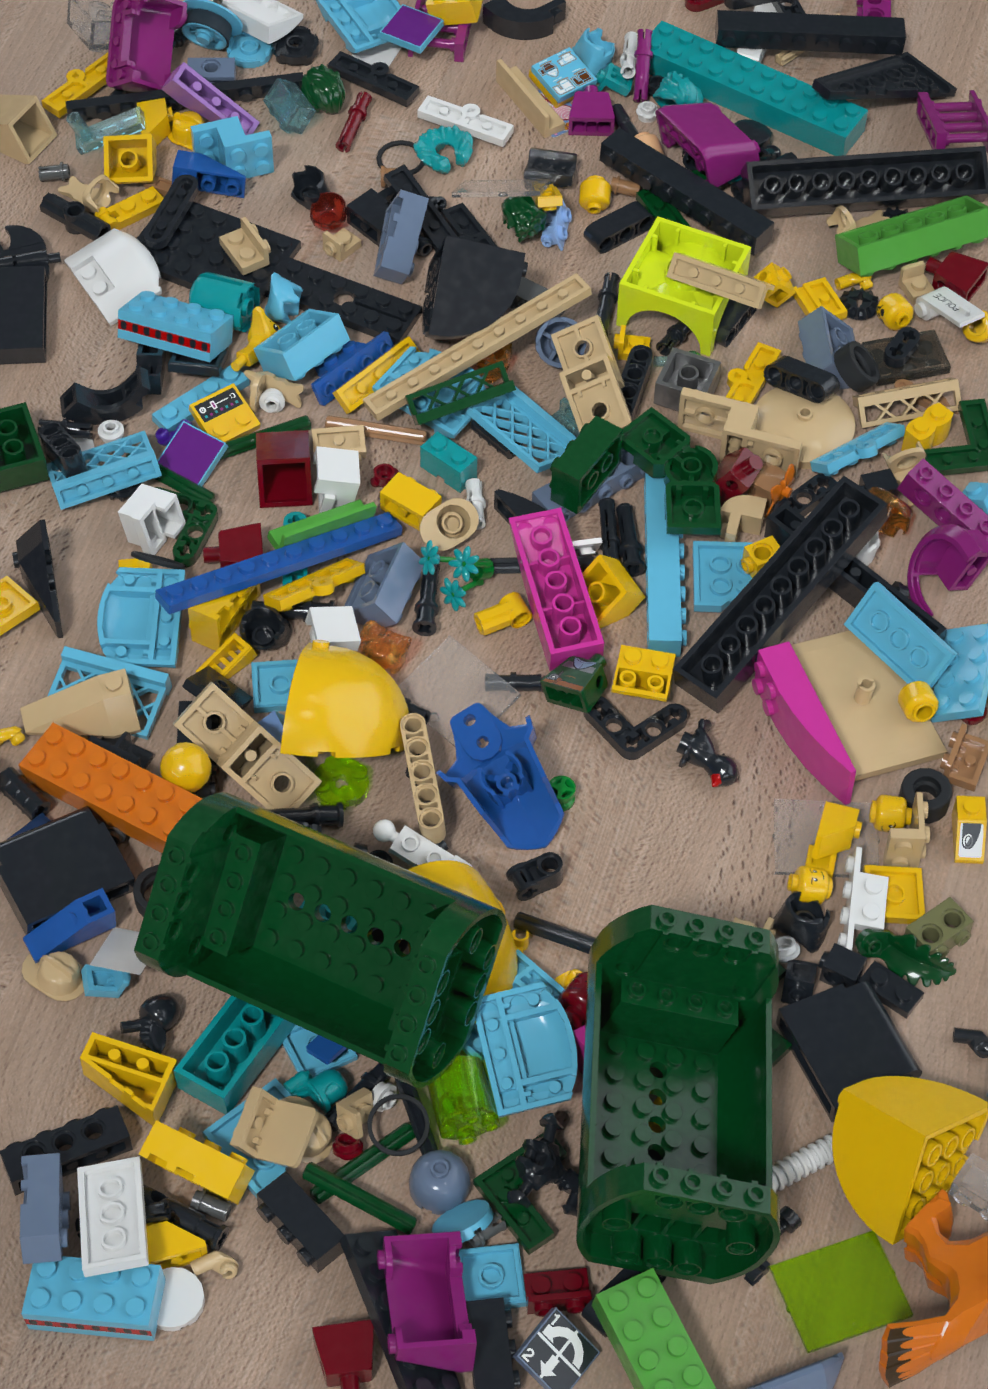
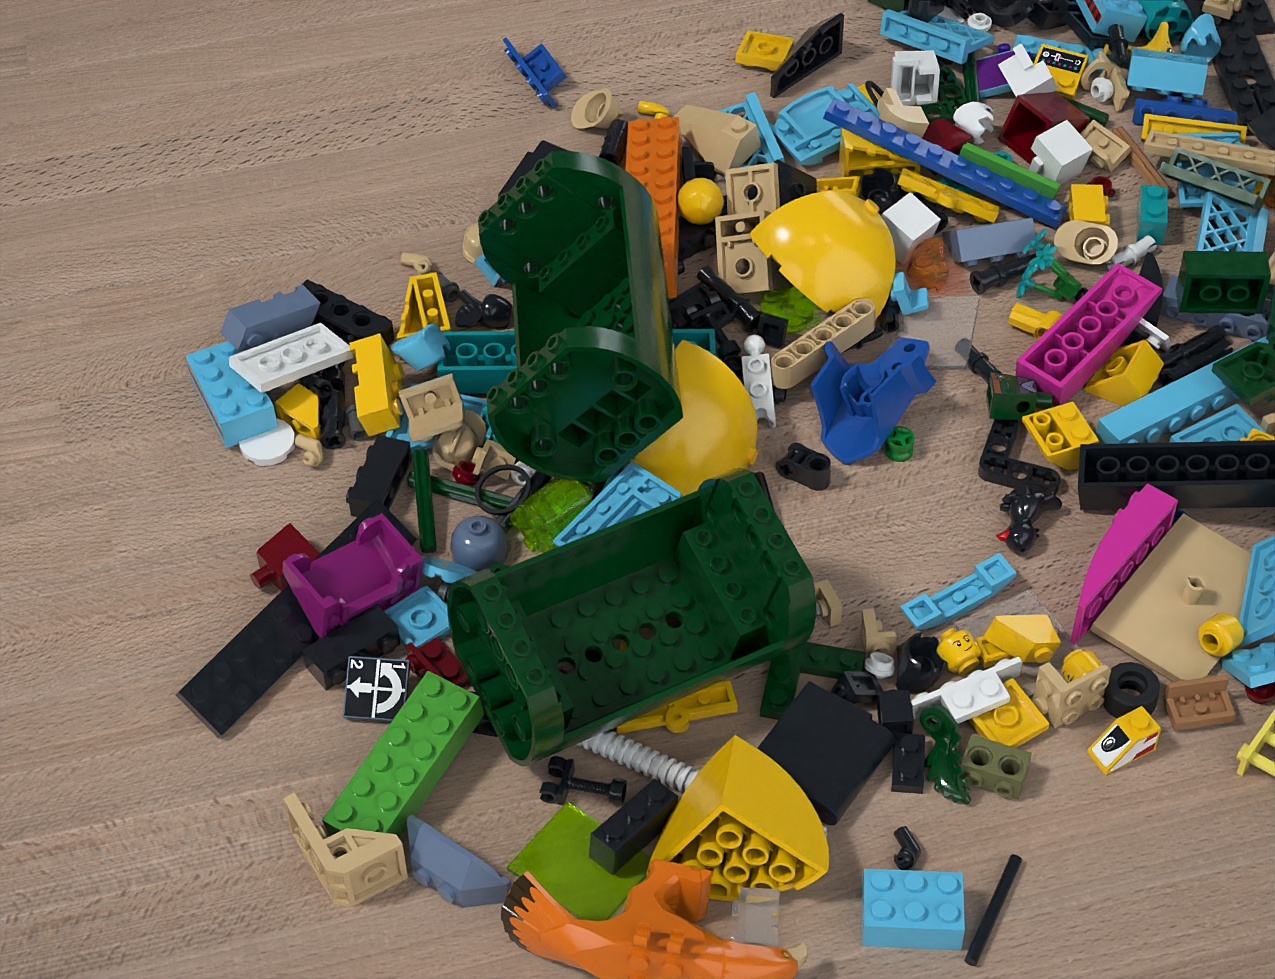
camera: 60 degrees right, 5 degrees down
none -> medium azure hair [391,324,451,371]
none -> tan arm [401,252,433,275]
none -> dark grey pin [437,272,460,302]
none -> black brick [589,779,678,875]
none -> black plate [757,312,789,348]
none -> tan brick [877,88,929,138]
none -> medium azure bracket [890,272,929,315]
none -> medium azure slope [900,553,1017,630]
none -> white hair [953,102,994,145]
none -> white plate [998,43,1058,97]
none -> black axle [1108,24,1128,66]

